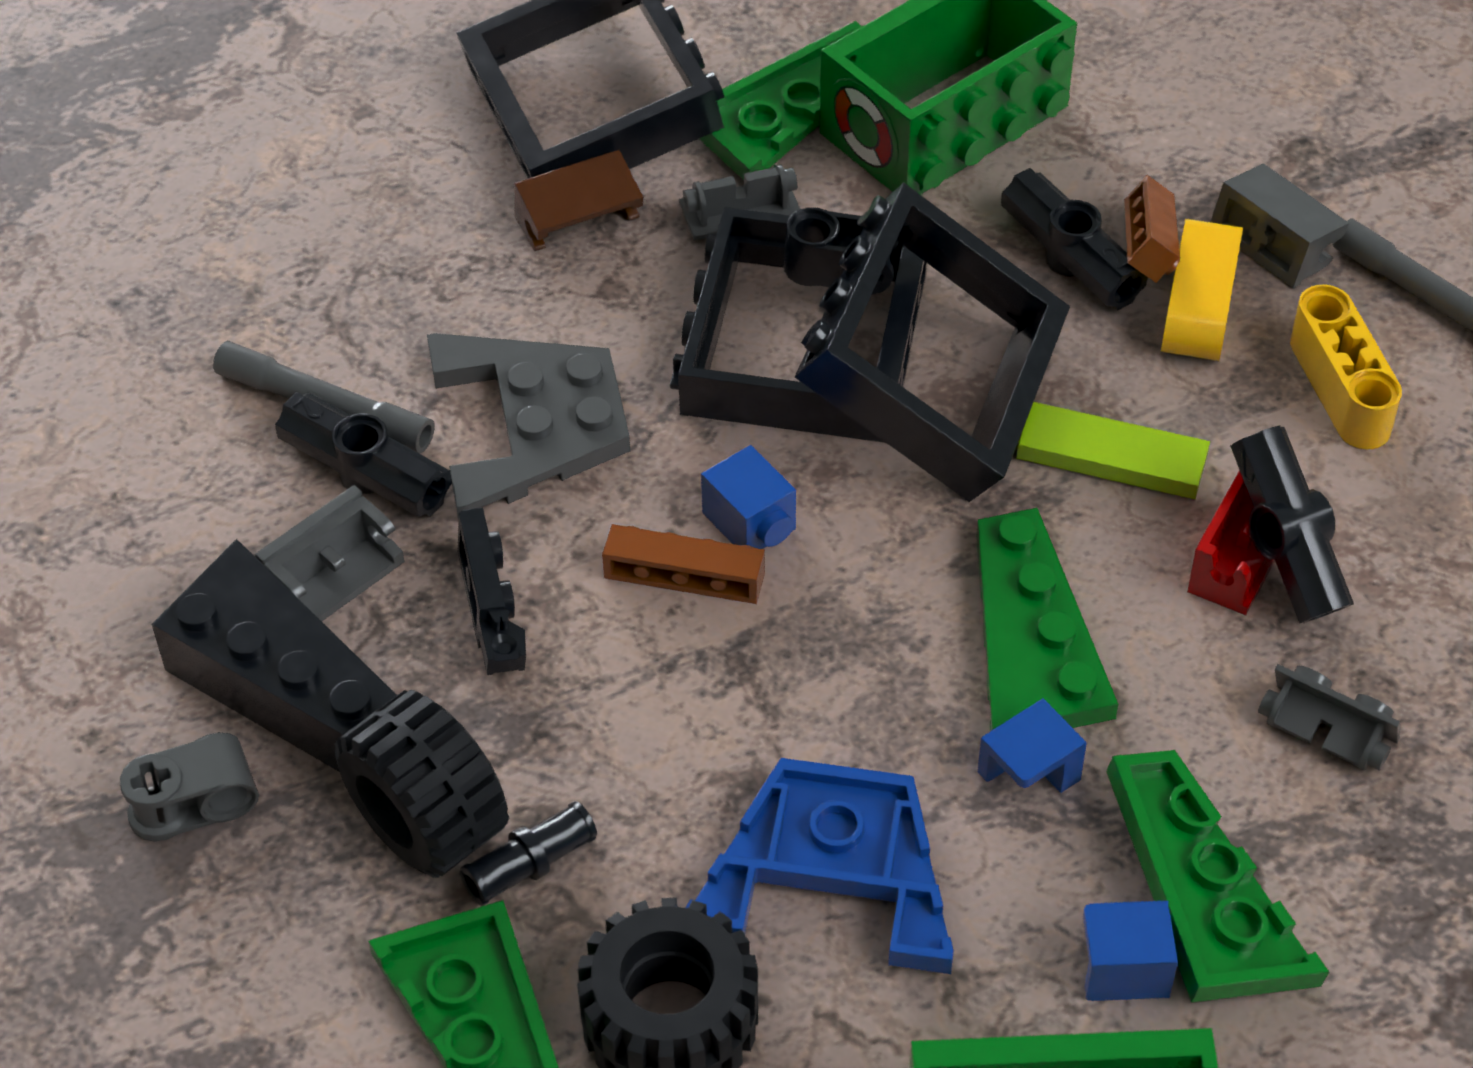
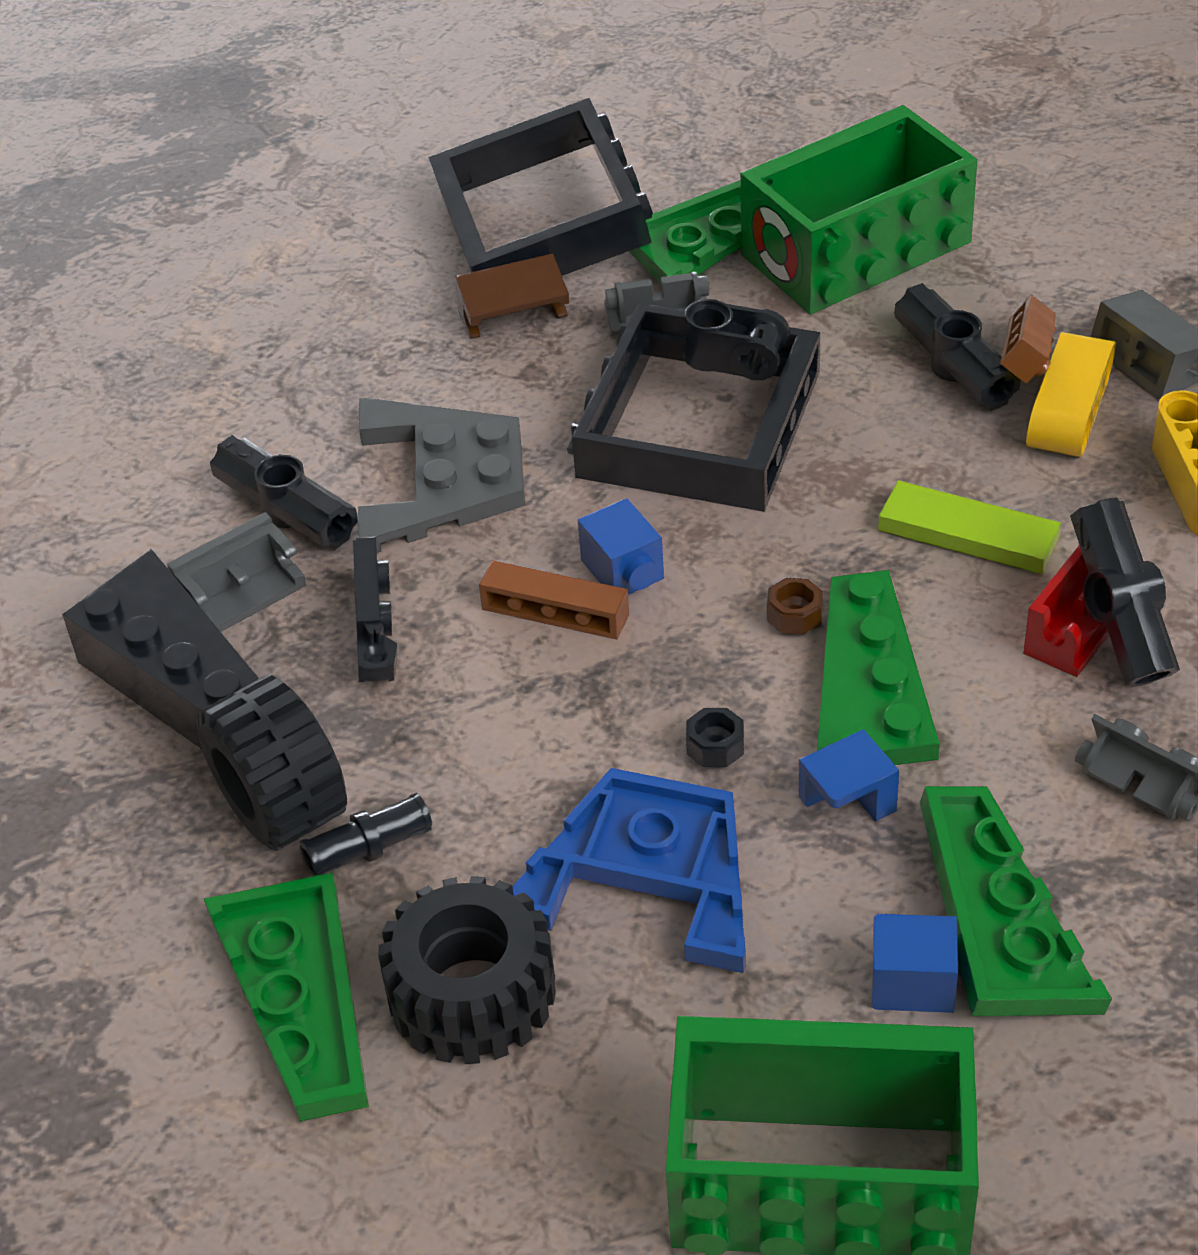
camera: 10 degrees right, 5 degrees down
dark grey piece [120,732,259,842] -> none
dark grey piece [213,341,435,453] -> none
black window [795,182,1070,502] -> none
none -> black tile [686,708,744,767]
none -> reddish brown tile [767,578,823,634]

